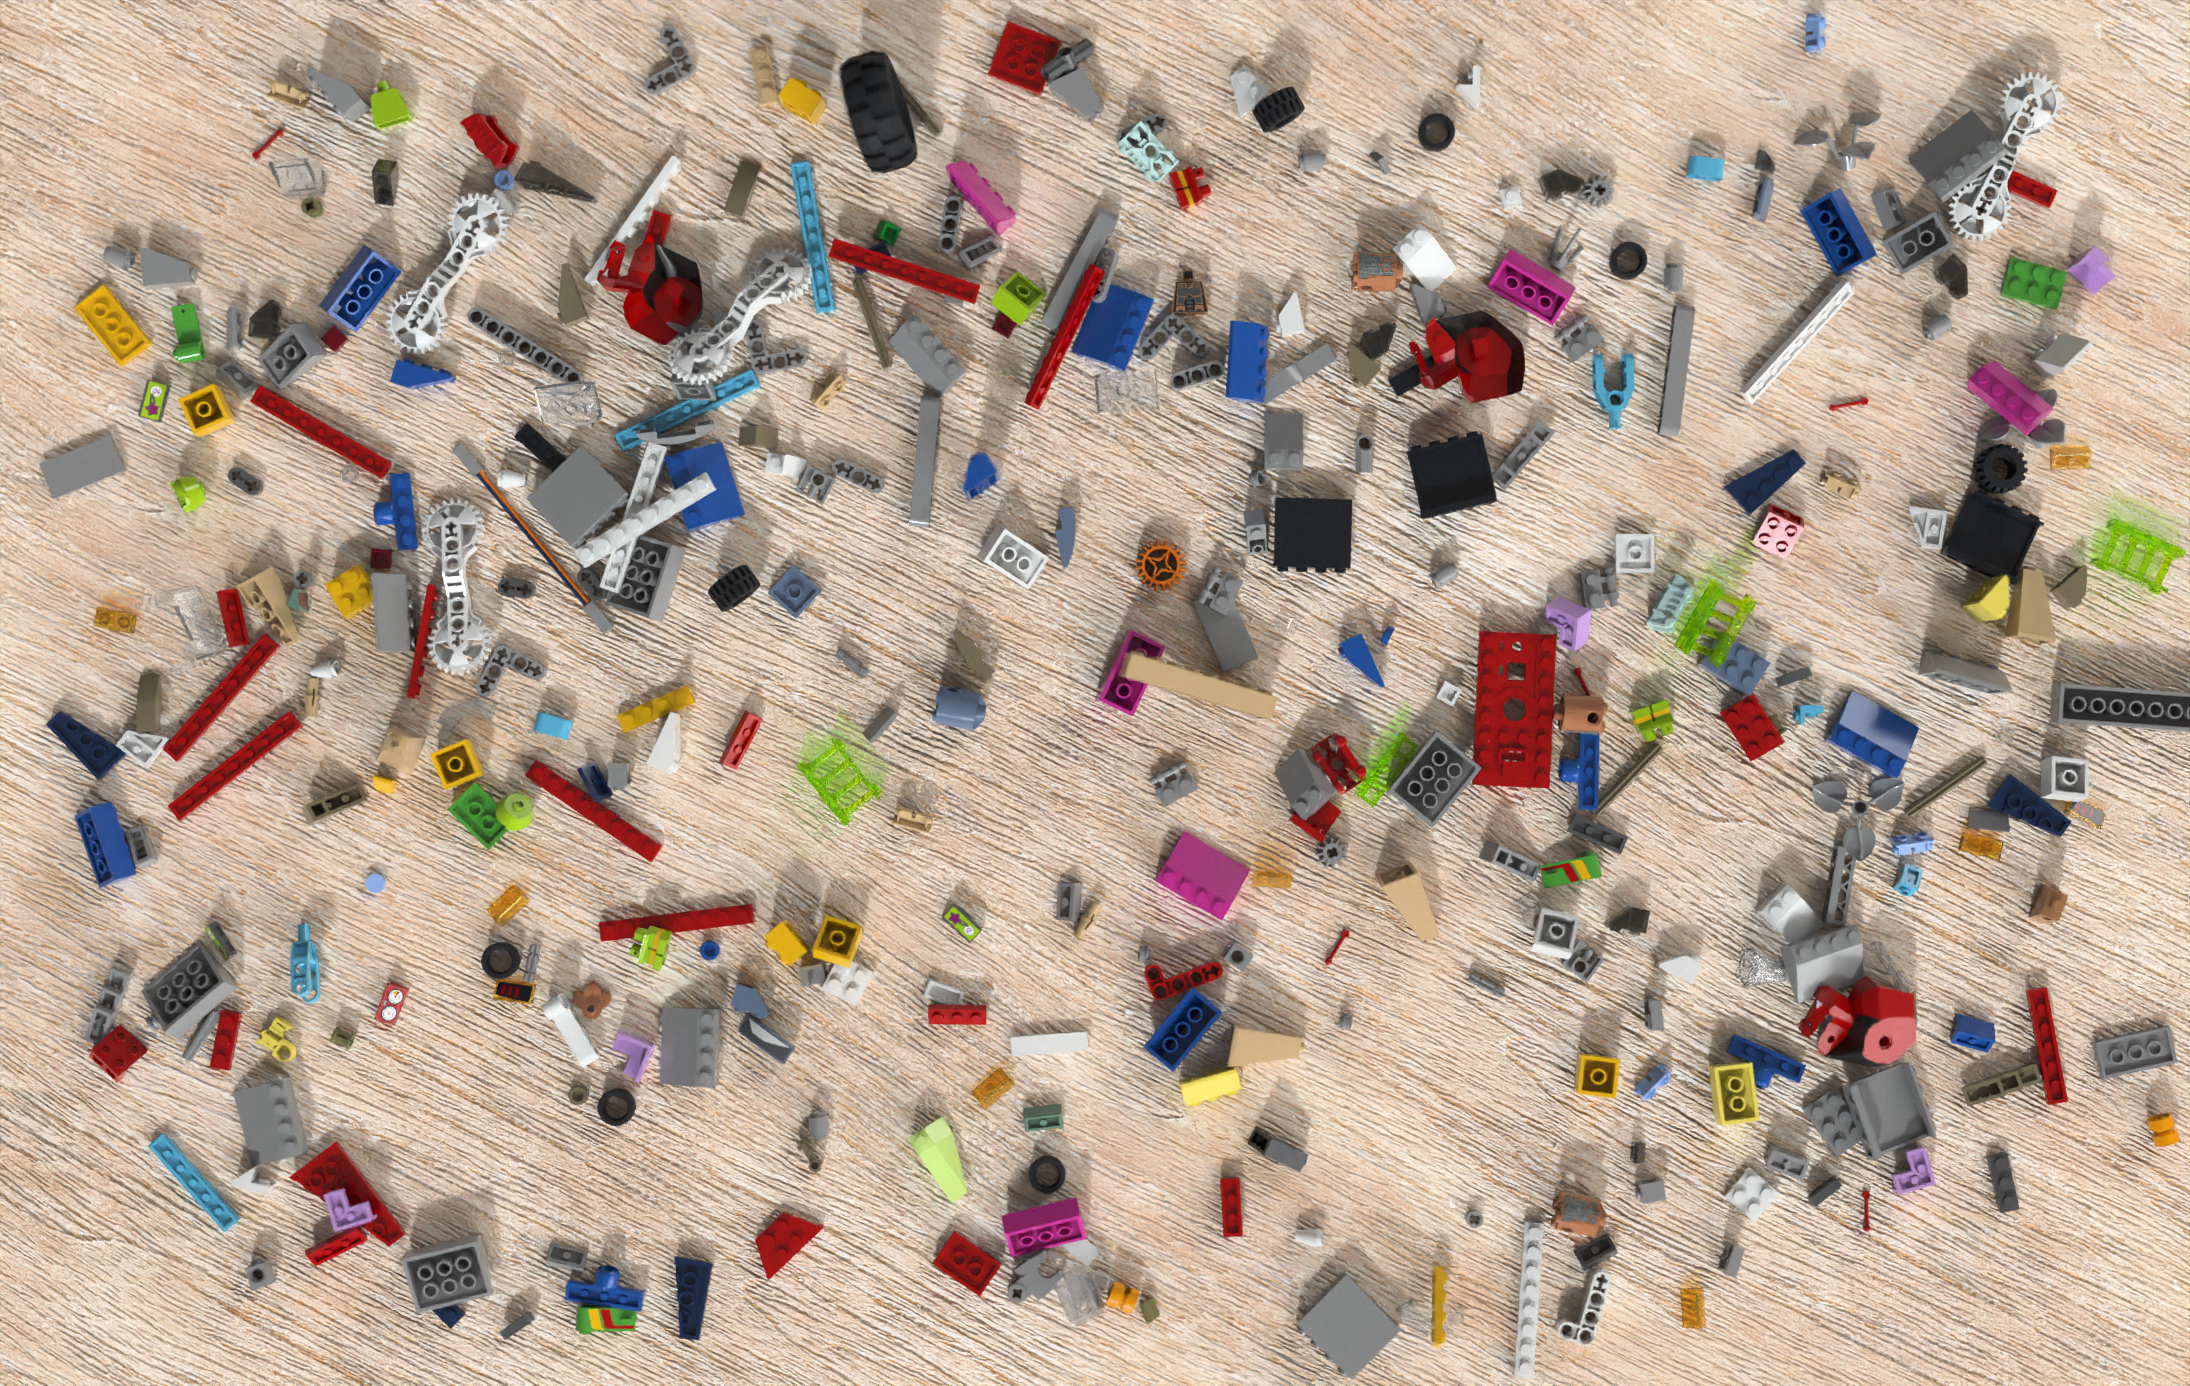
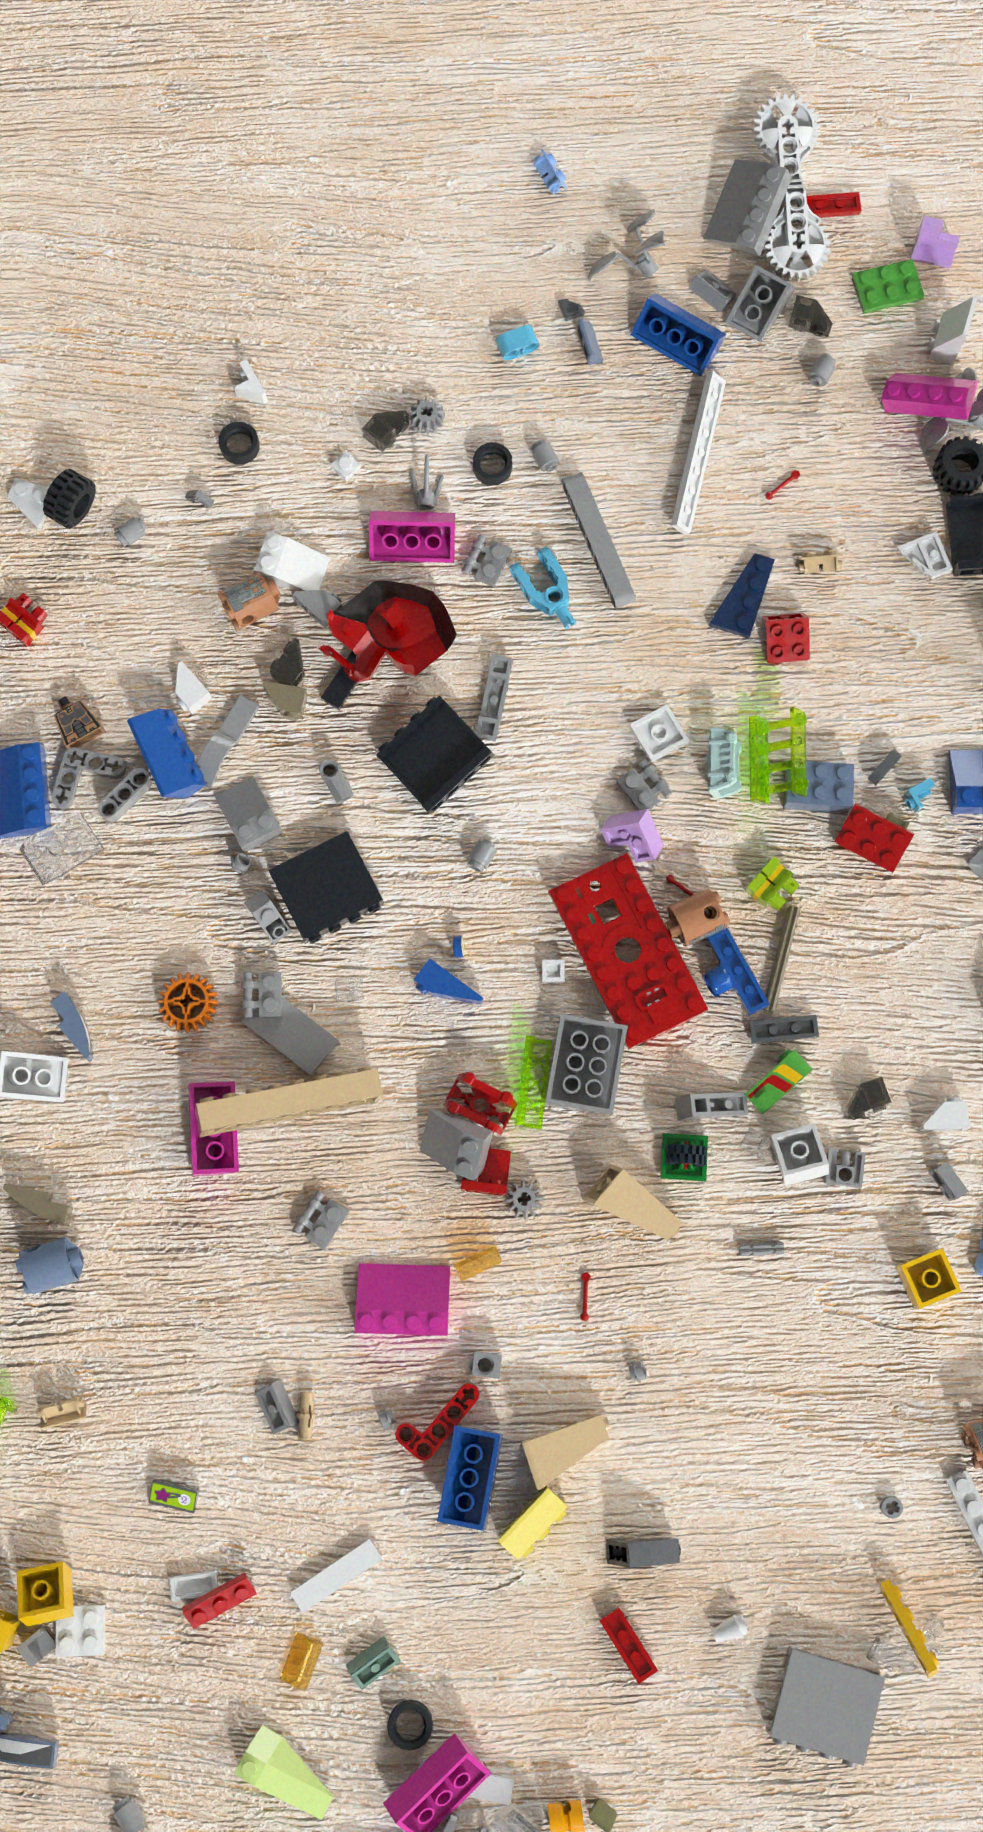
camera: 30 degrees left, 10 degrees down
none -> plate [660,1133,708,1182]

